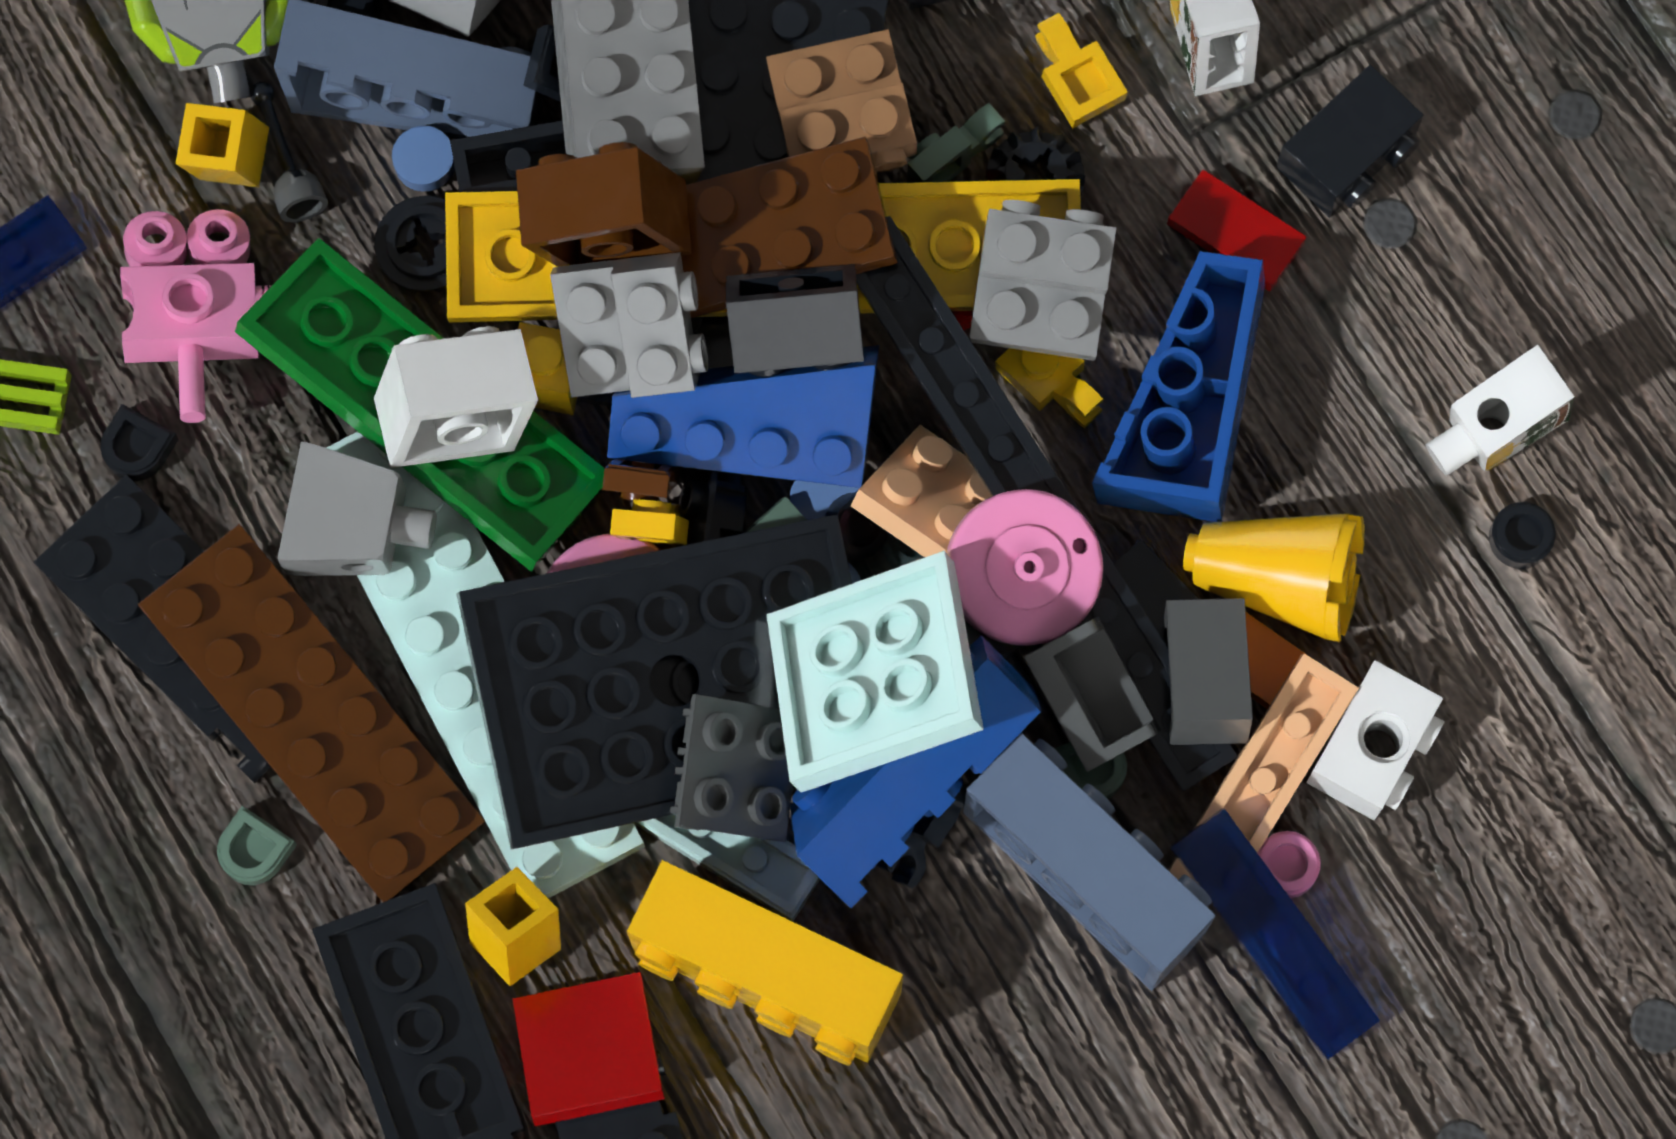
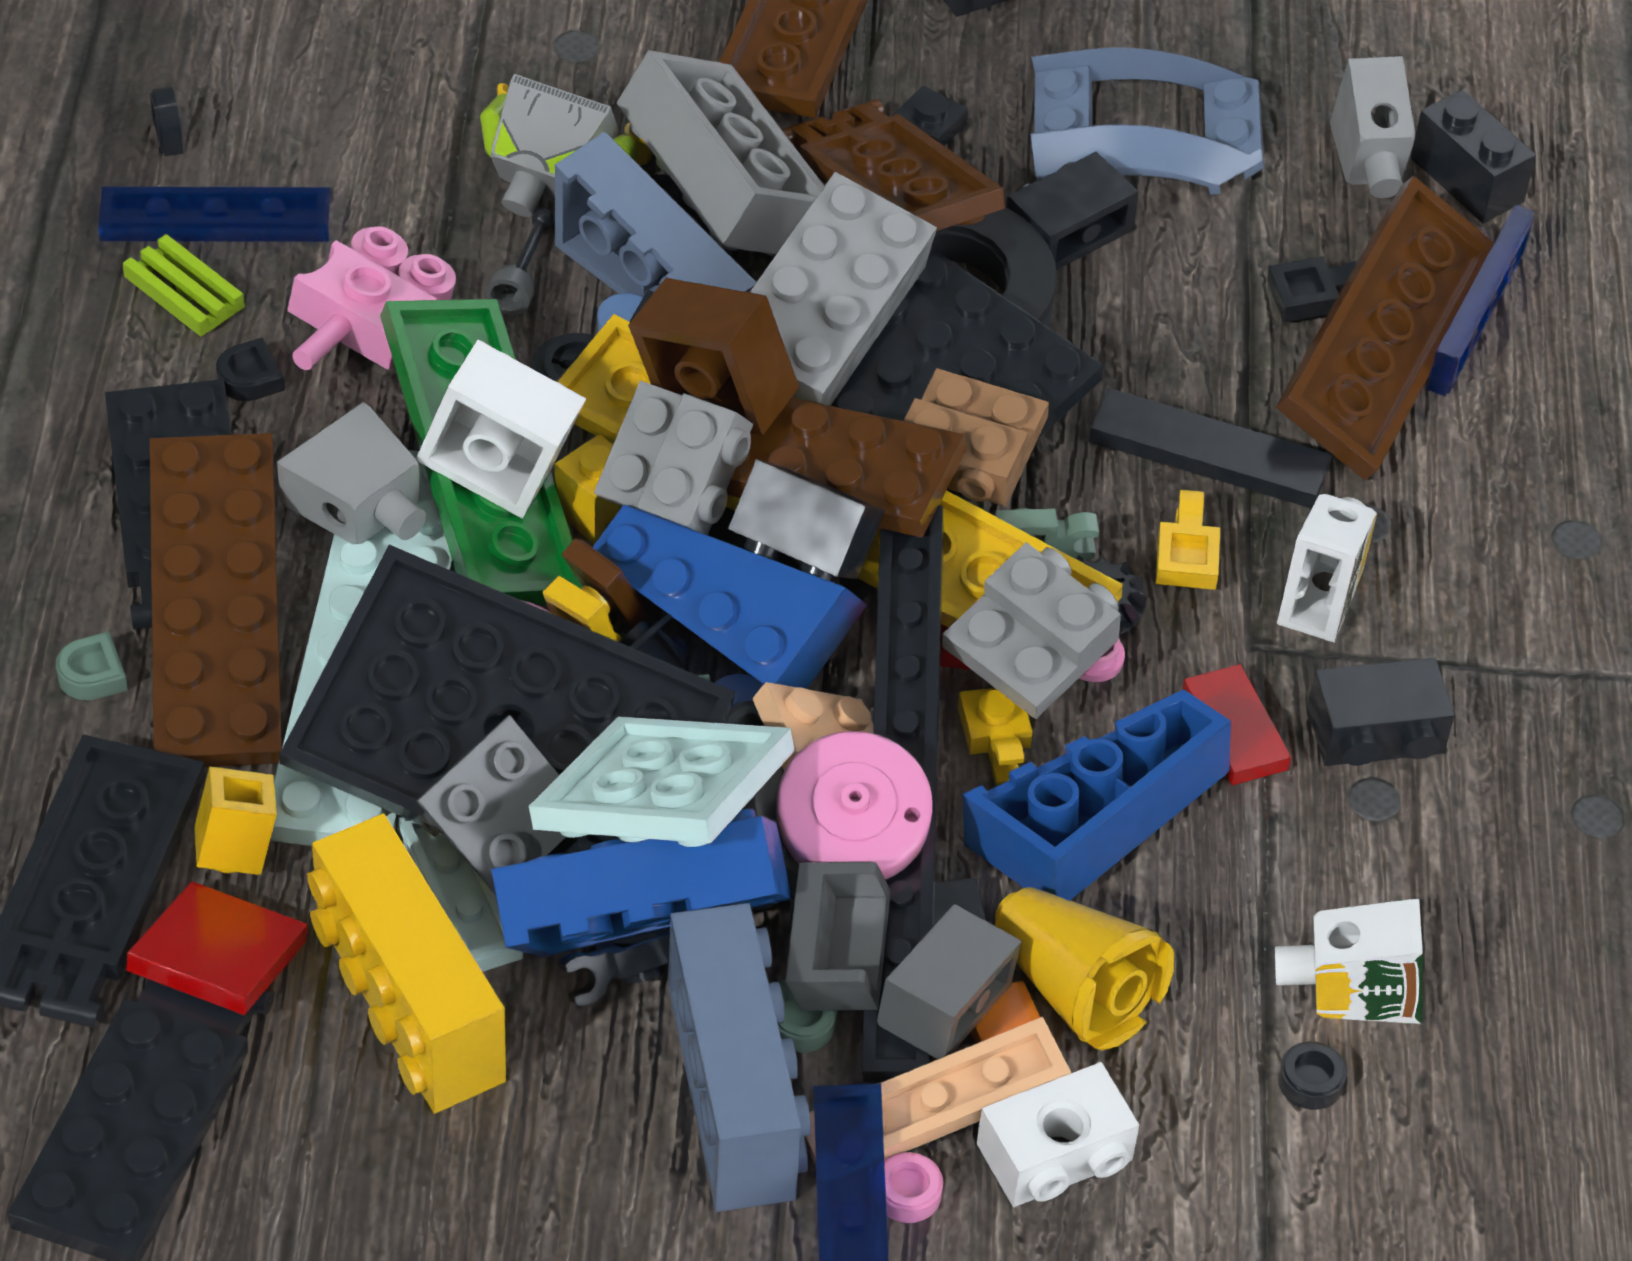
camera: 30 degrees right, 25 degrees down
yellow brick [175,103,269,187] -> none

